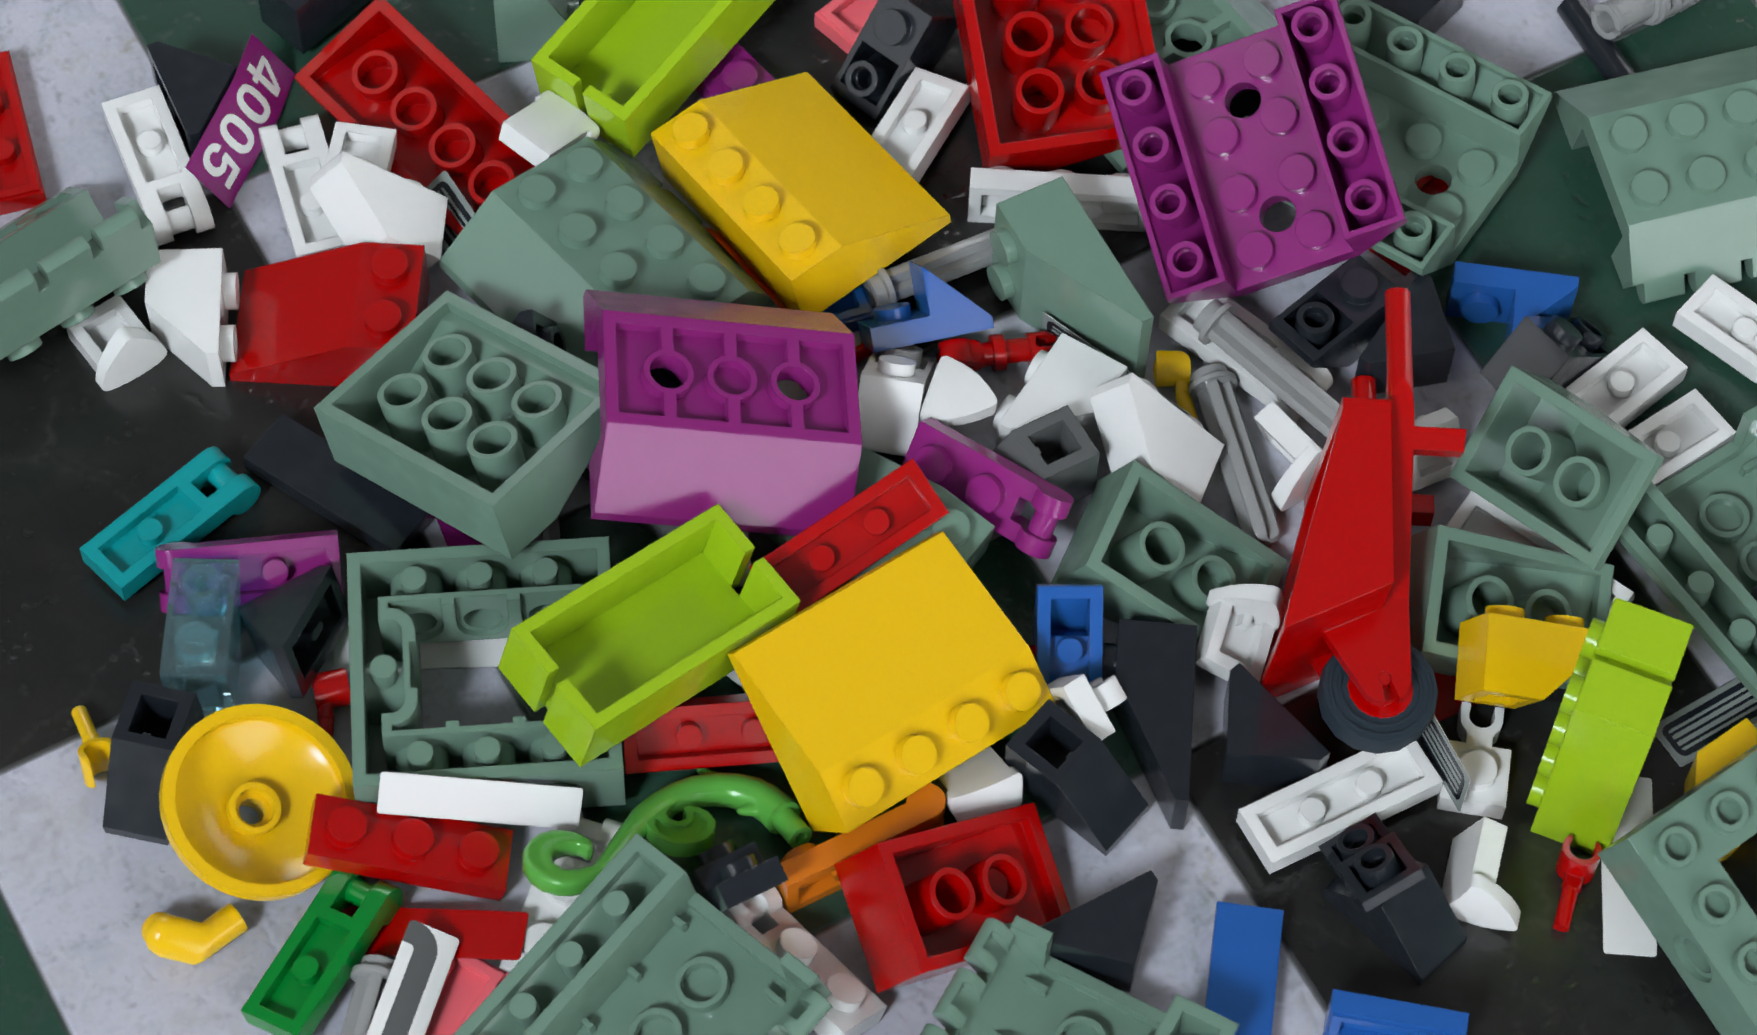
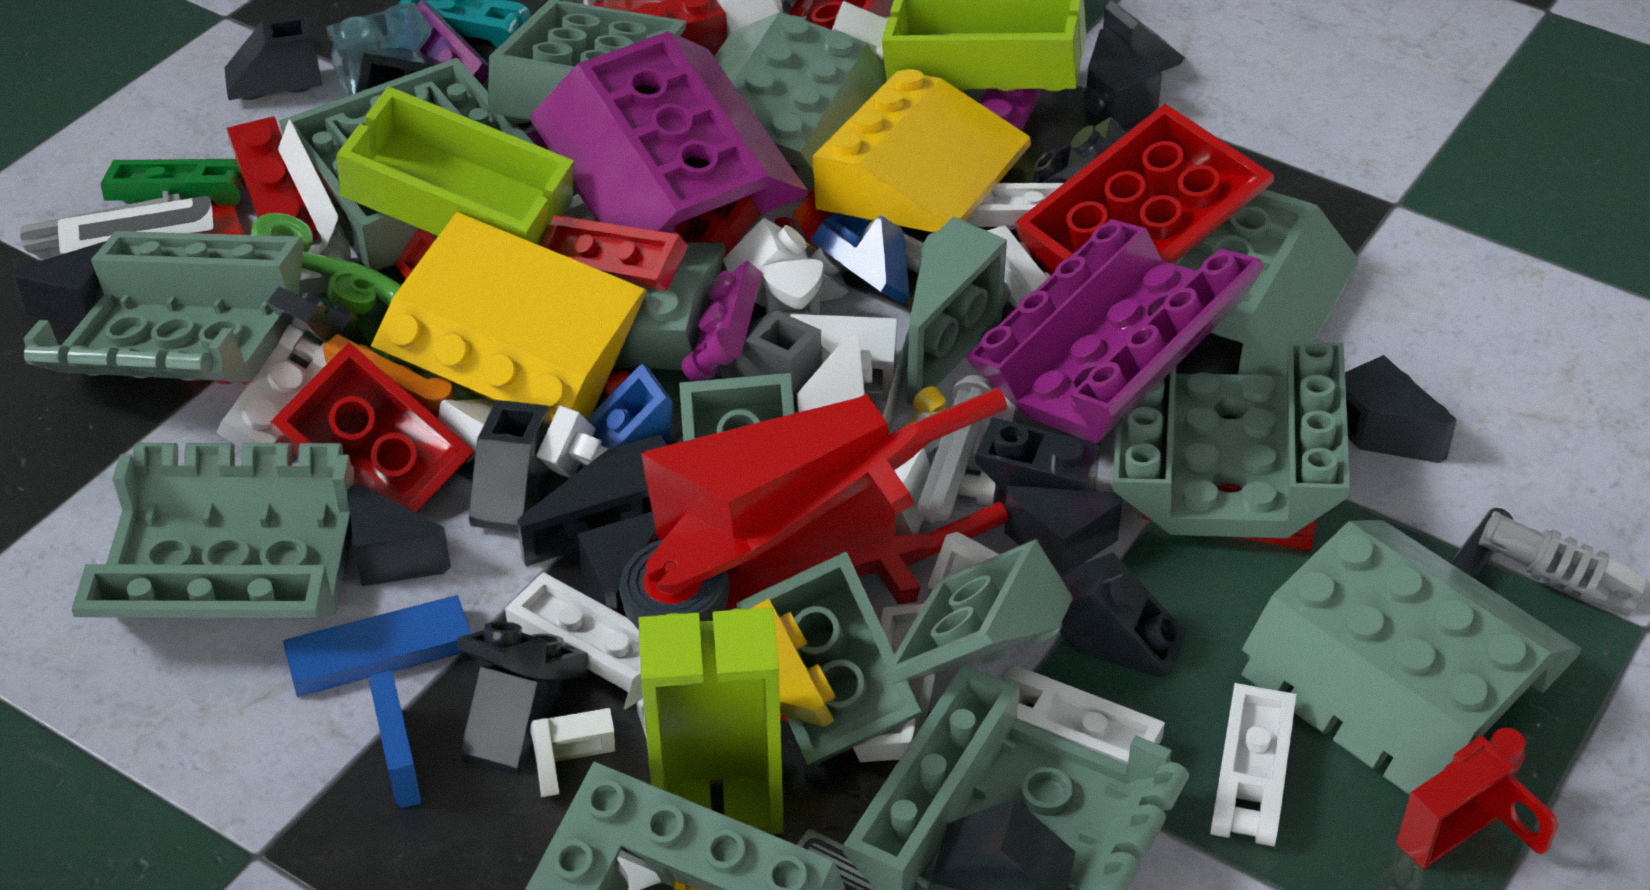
camera: 65 degrees right, 15 degrees down
yellow arm [141,903,248,965] -> none
yellow dish [159,704,355,901] -> none
red piece [936,331,1057,372] -> none
blue slope [1445,261,1579,341] -> none
white plate [1565,328,1688,428] -> none

